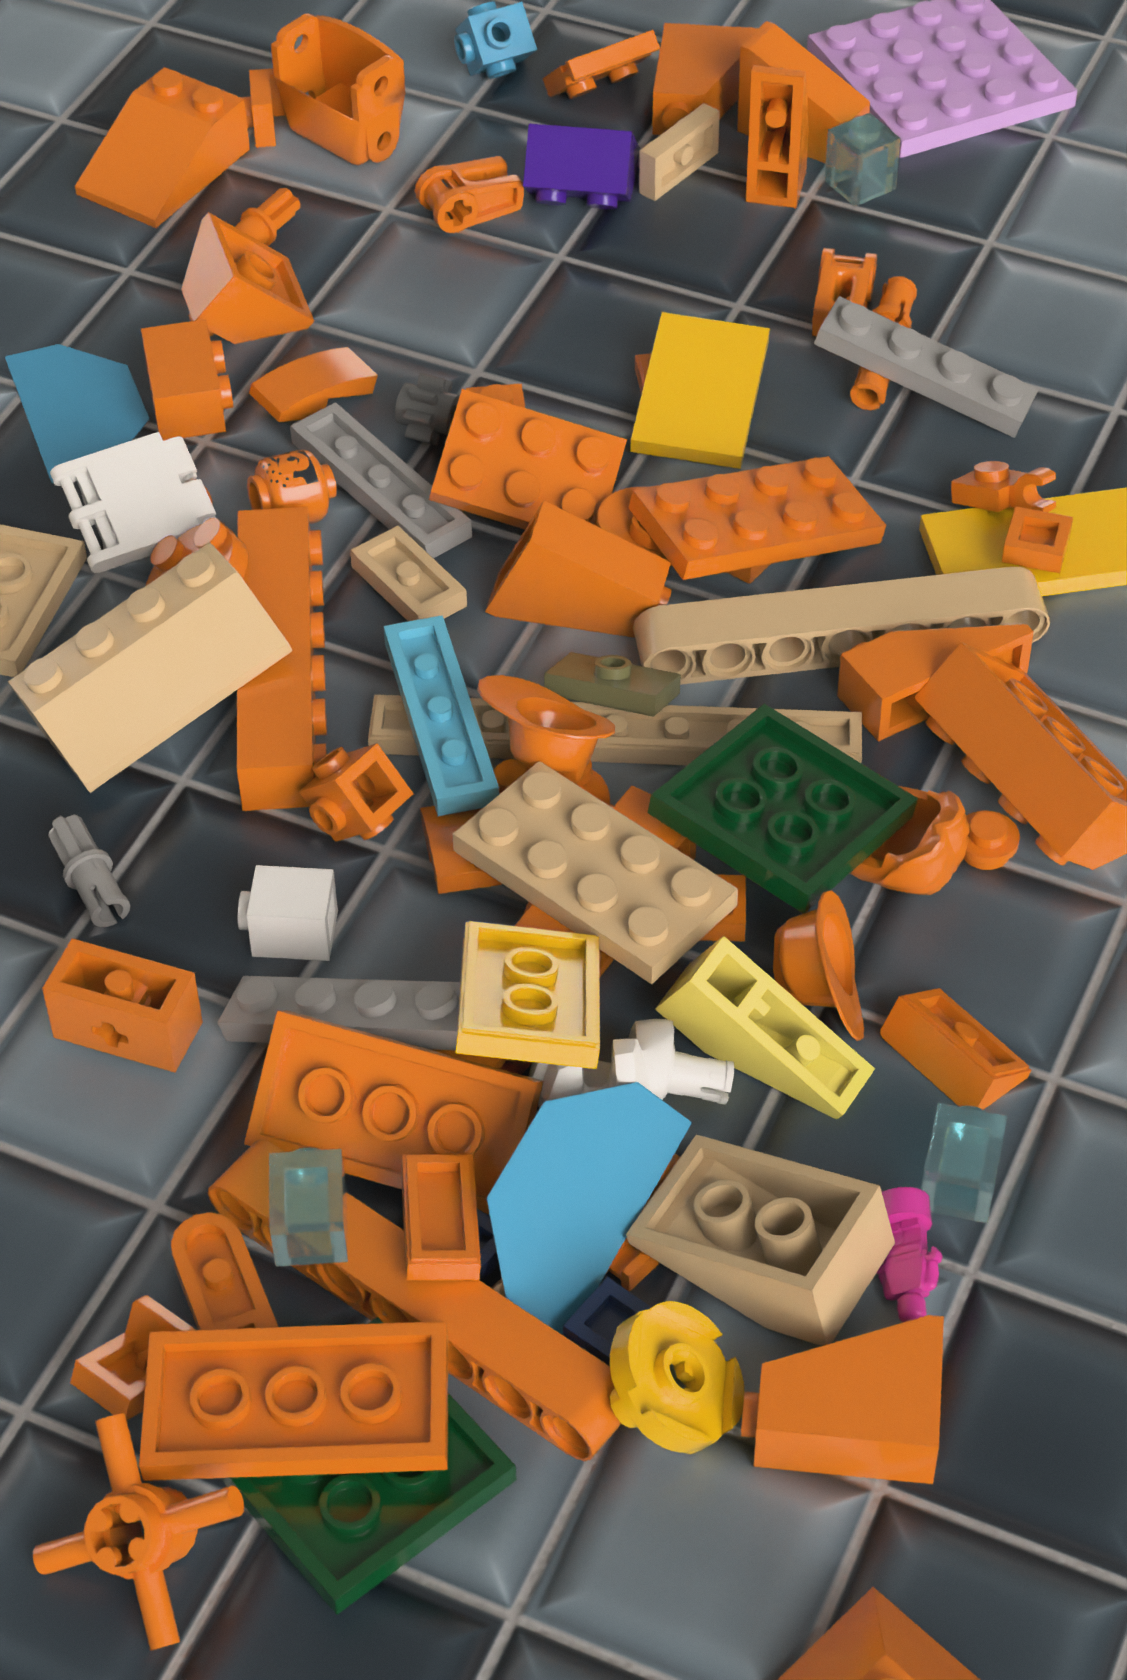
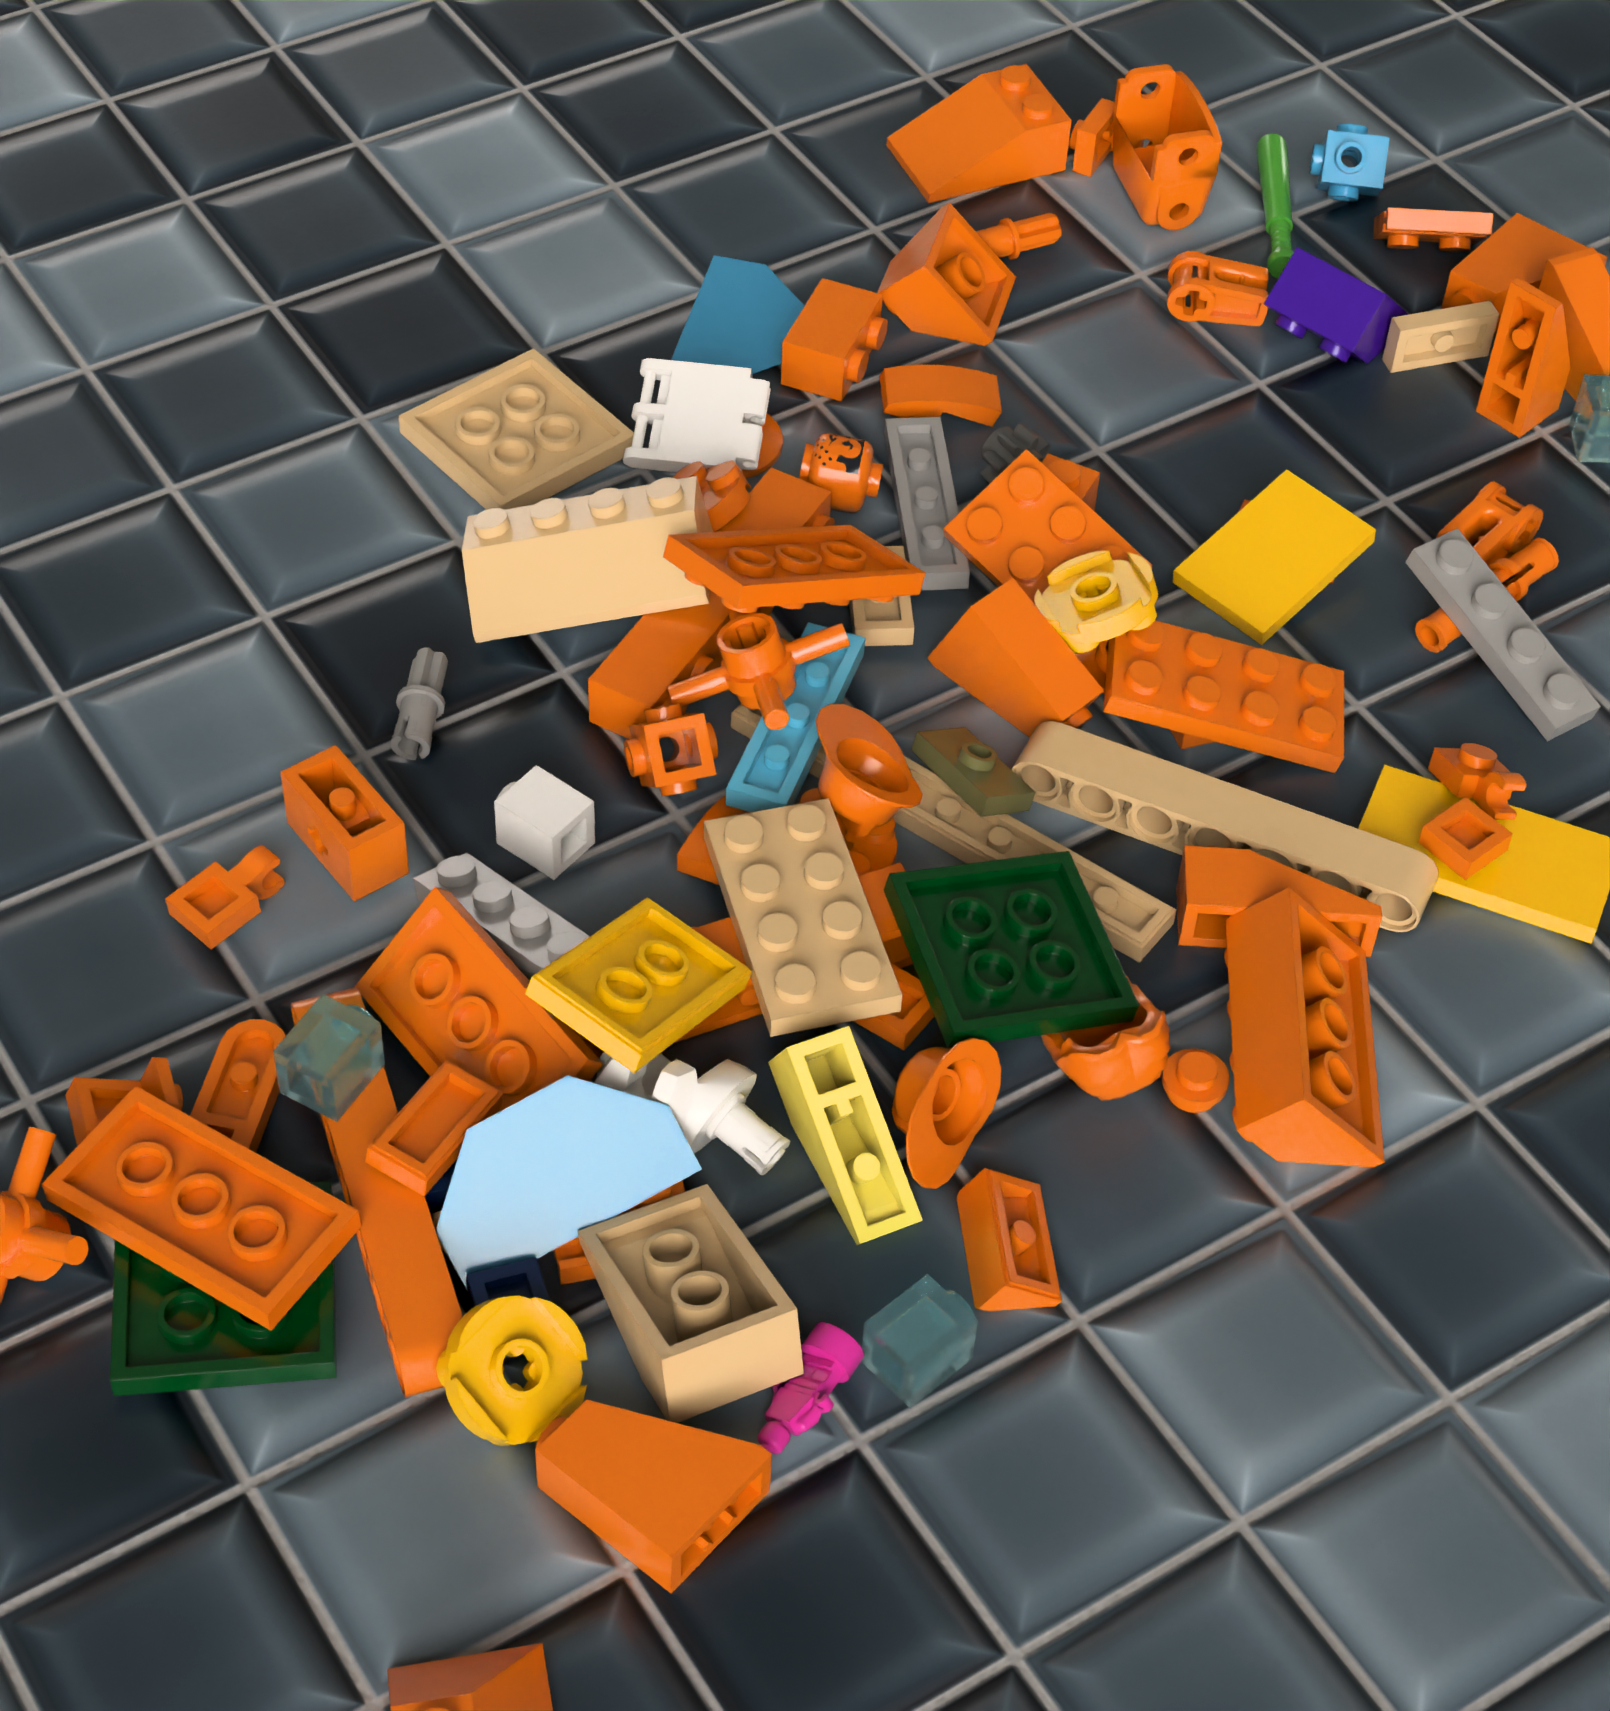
camera: 30 degrees right, 0 degrees up
none -> orange plate [165,845,285,950]
none -> orange plate [663,525,926,613]
none -> orange bar [667,610,850,730]
none -> yellow plate [1034,551,1158,653]
none -> bright green piece [1256,133,1294,279]

